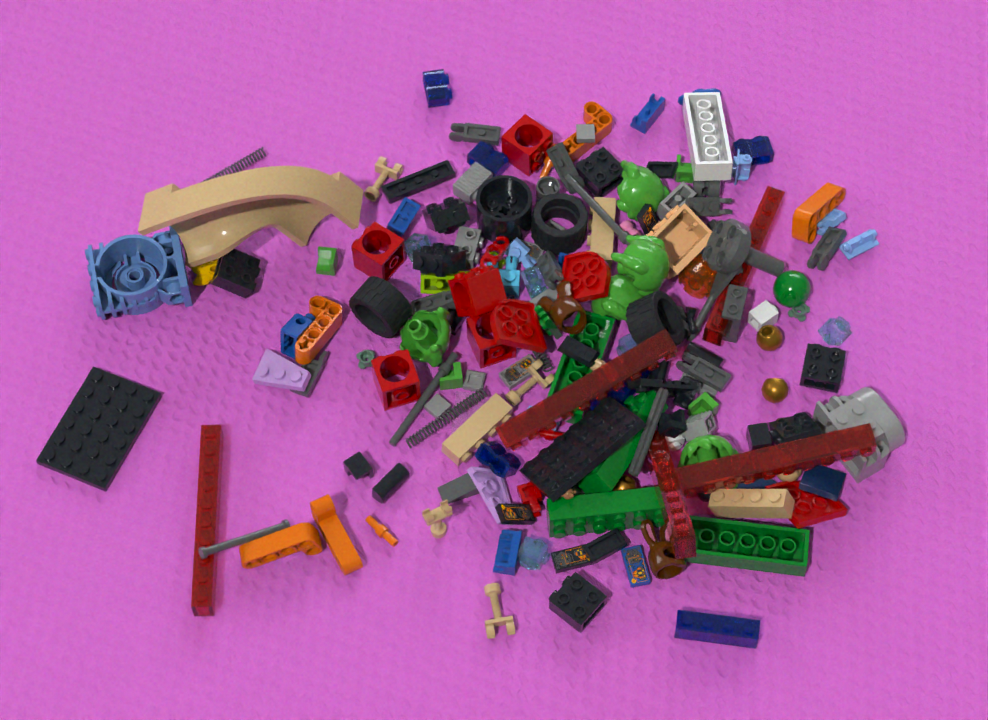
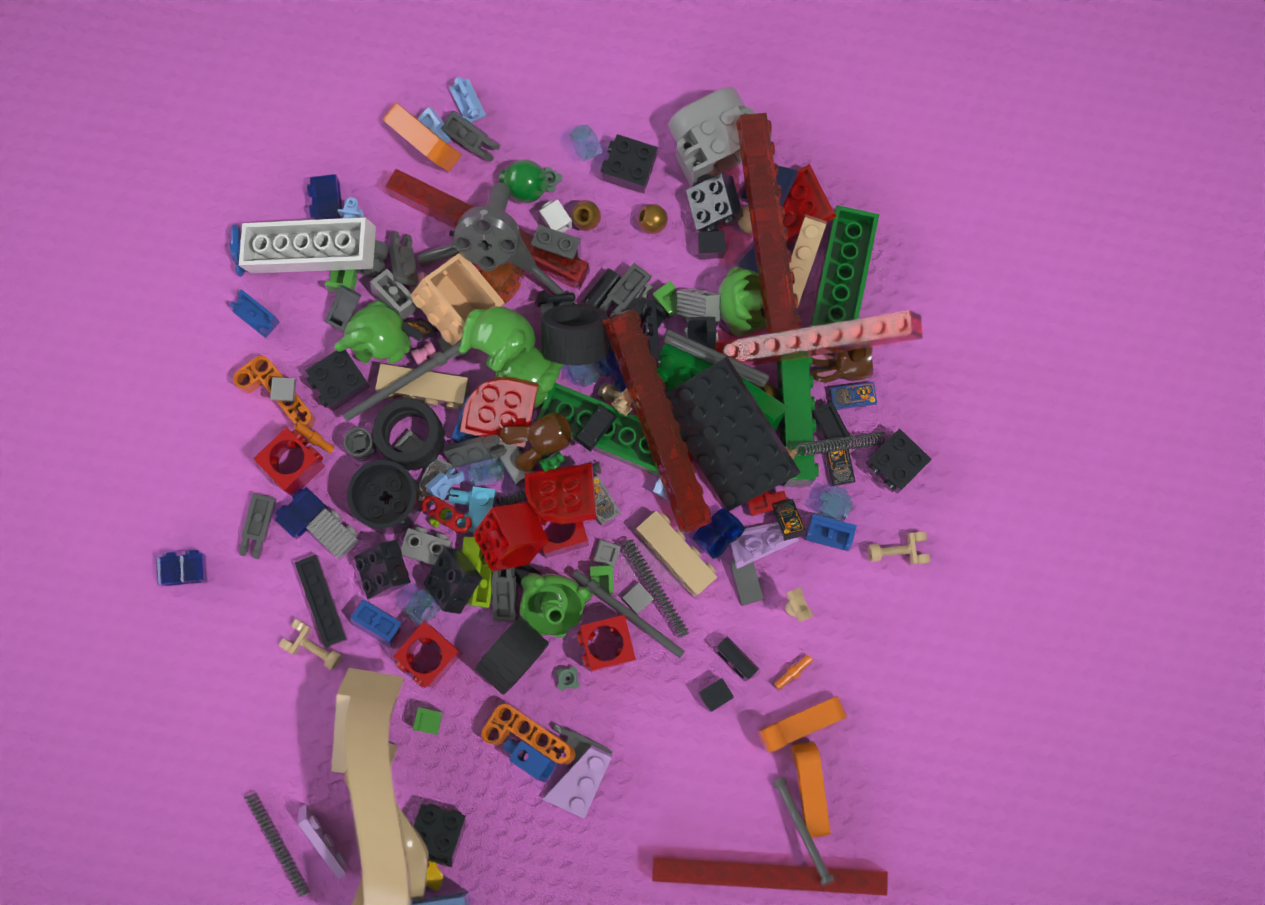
camera: 90 degrees left, 20 degrees up
tan bar [505,359,554,406] -> none
dark grey hinge [546,142,585,194] -> none
clear blue brick [674,610,760,649] -> none
none -> dark grey piece [797,431,885,456]

